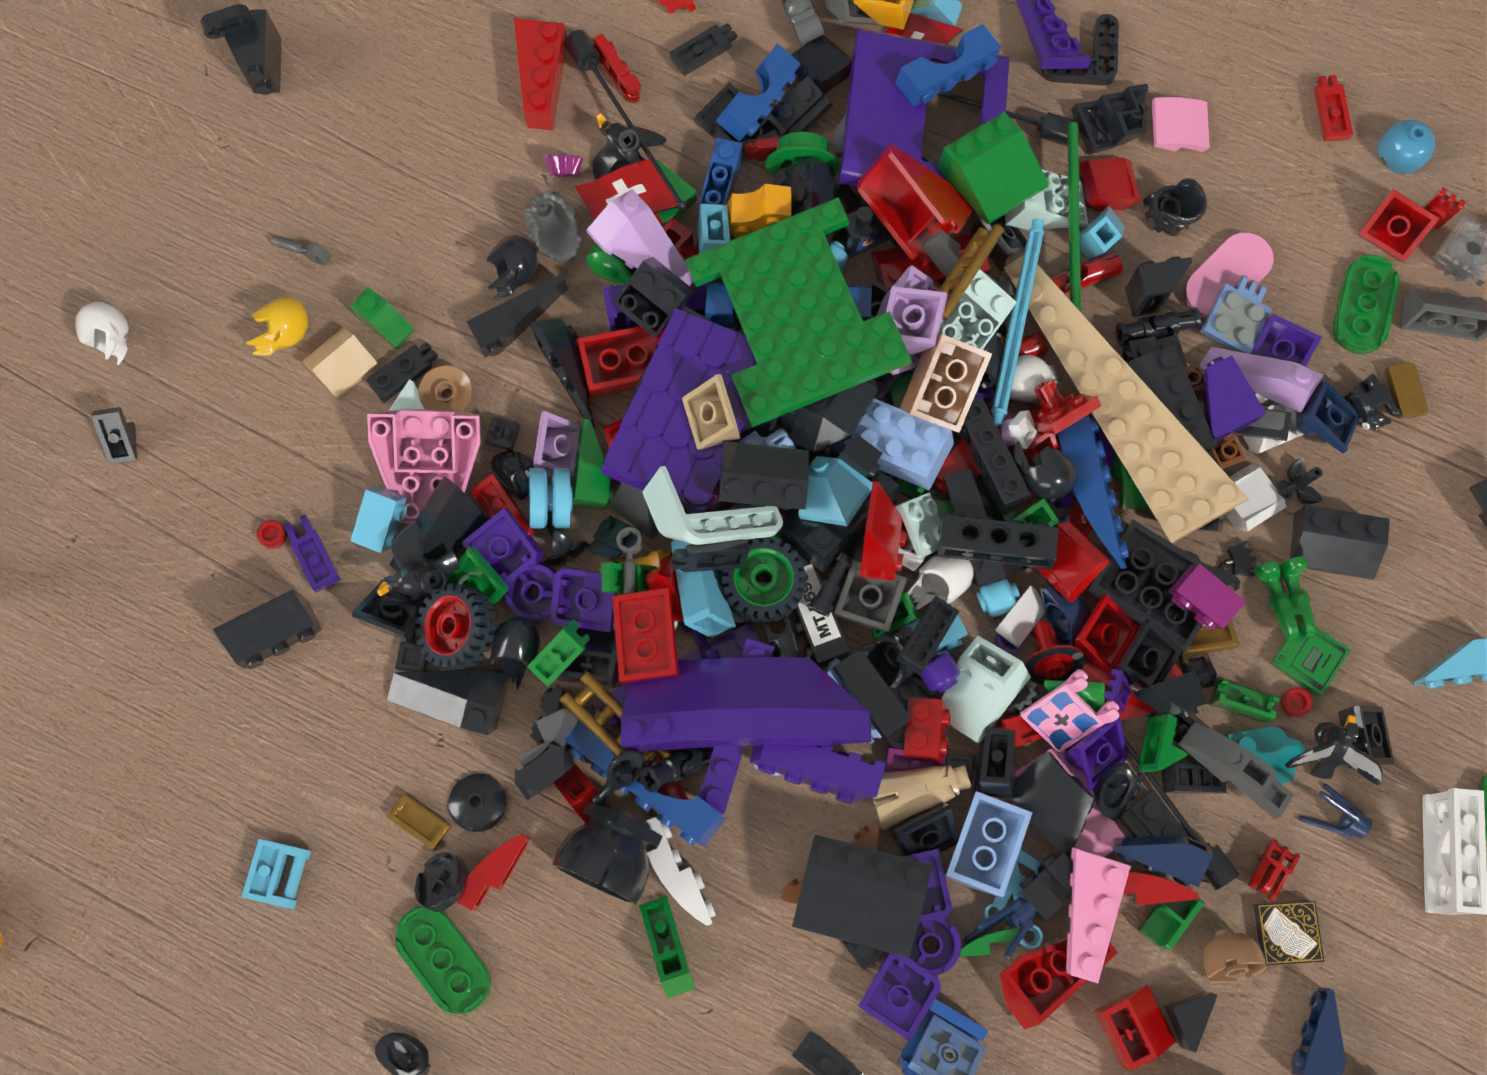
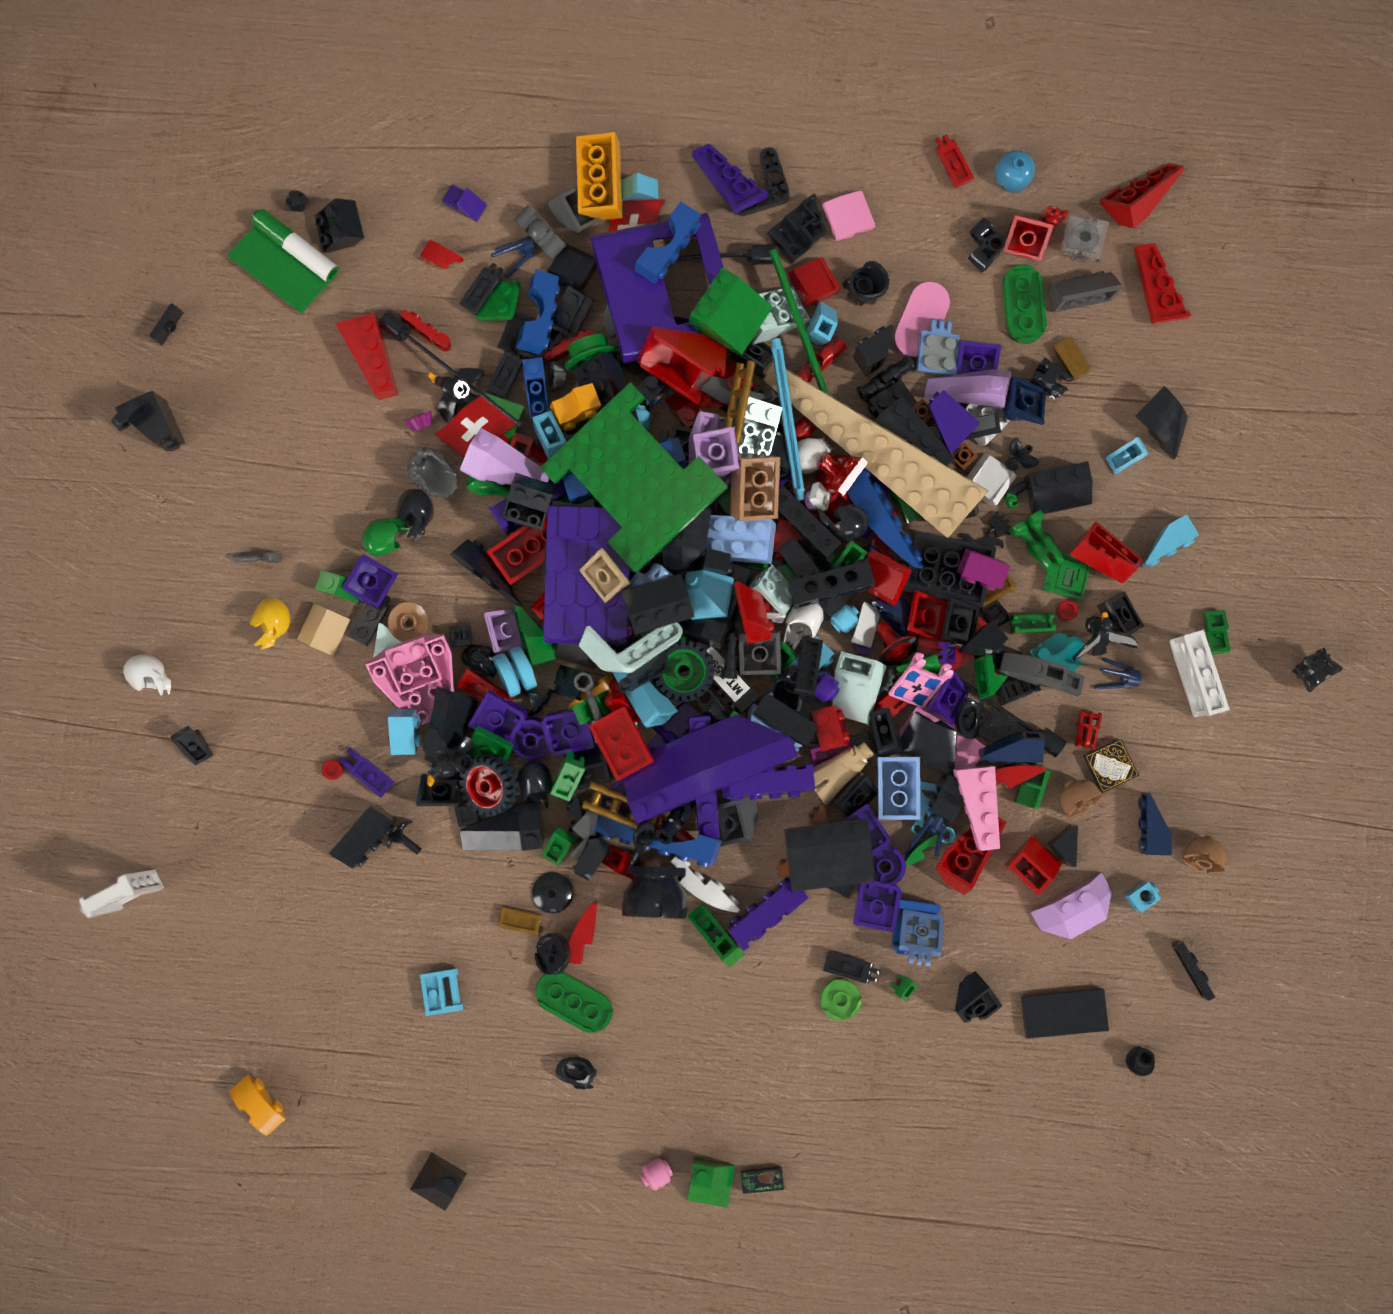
camera: 20 degrees left, 10 degrees up
black slope [466,274,568,358] -> none
none -> dark purple slope [342,554,398,609]
none -> green helmet [362,517,411,556]
none -> black plant [387,821,422,855]
none -> green wing [476,280,521,321]
none -> black hinge [486,350,523,400]
none -> dark blue plant [491,236,536,278]
none -> green slope [542,827,575,866]
none -> dark grey piece [548,361,567,391]
none -> dark grey slope [717,797,759,847]
none -> dark purple wedge [728,877,809,951]
none -> black piece [968,218,1006,273]
none -> arm [1004,481,1028,508]
none -> red wedge [1069,521,1143,584]
none -> medium azure slope [1105,437,1149,474]

